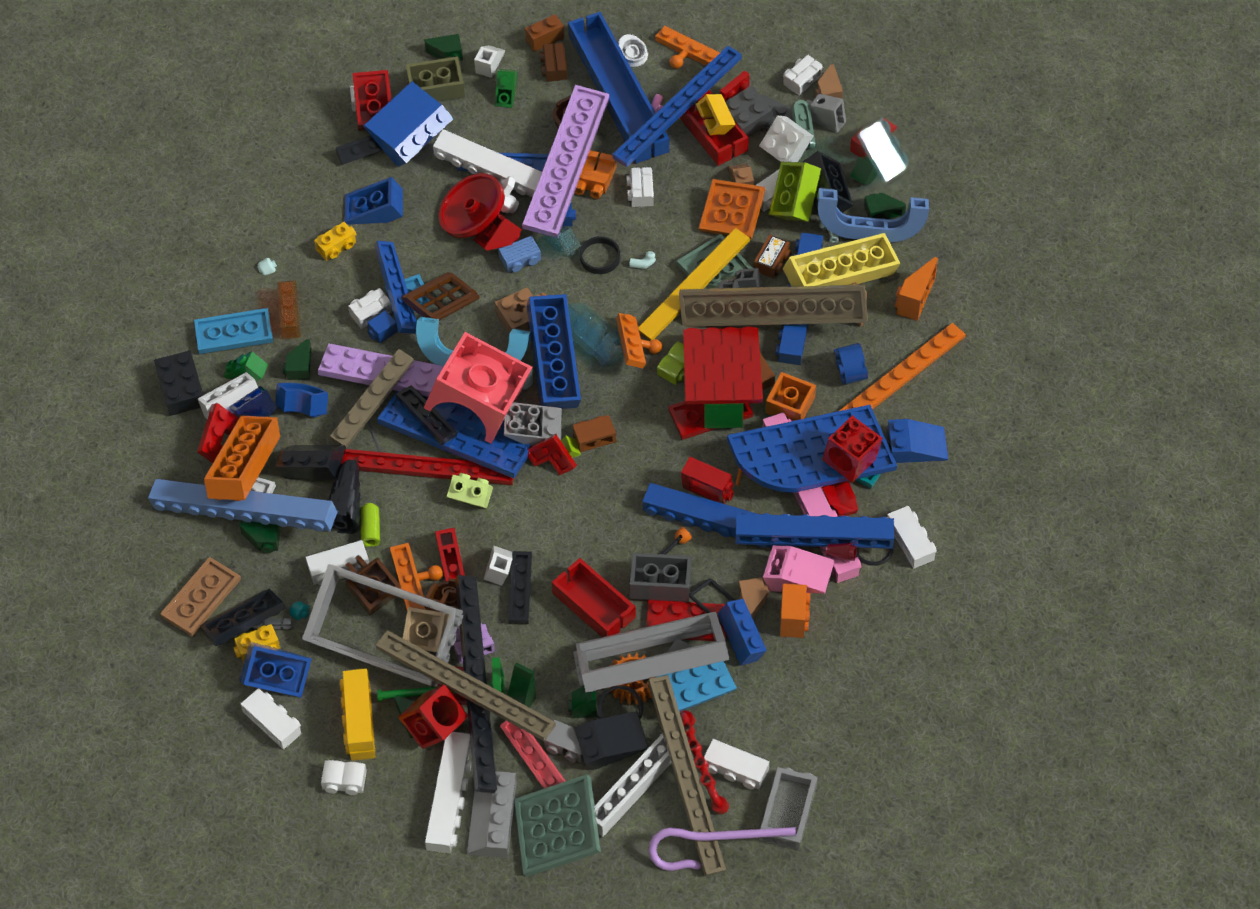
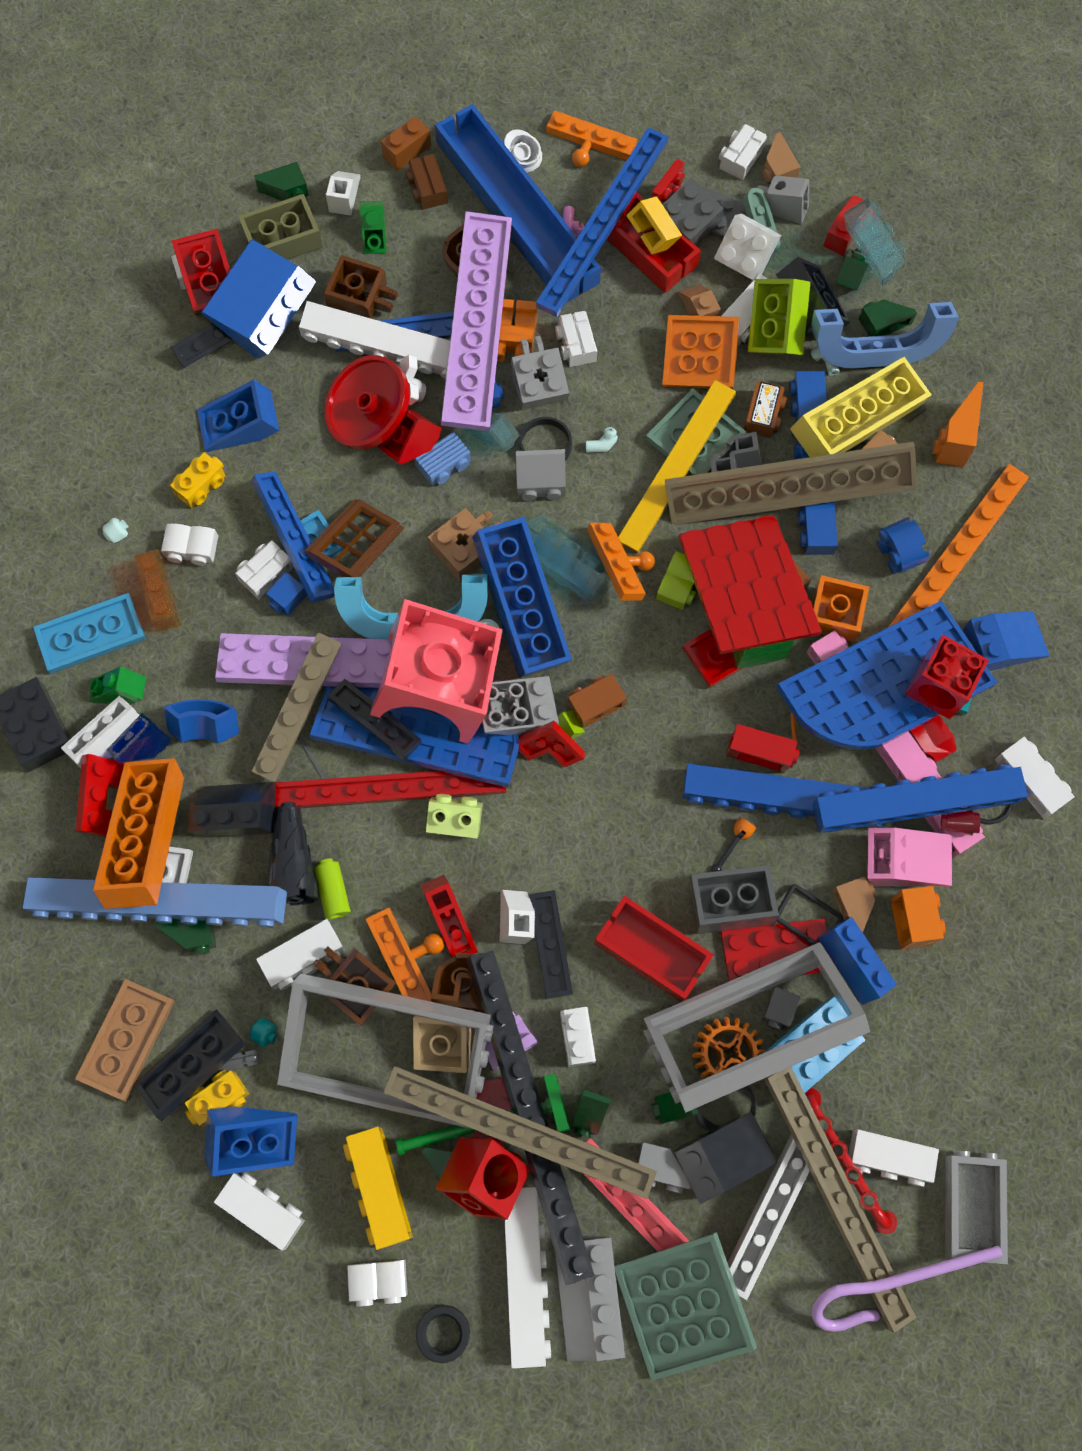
camera: 15 degrees left, 15 degrees up
dark green slope [282,339,312,380] -> none
none -> white brick [161,524,218,566]
none -> reddish brown hinge [324,255,399,319]
none -> black tyre [416,1304,470,1364]
none -> light grey hinge [511,336,569,410]
none -> light grey slope [516,449,566,501]
none -> white brick [560,1007,596,1067]

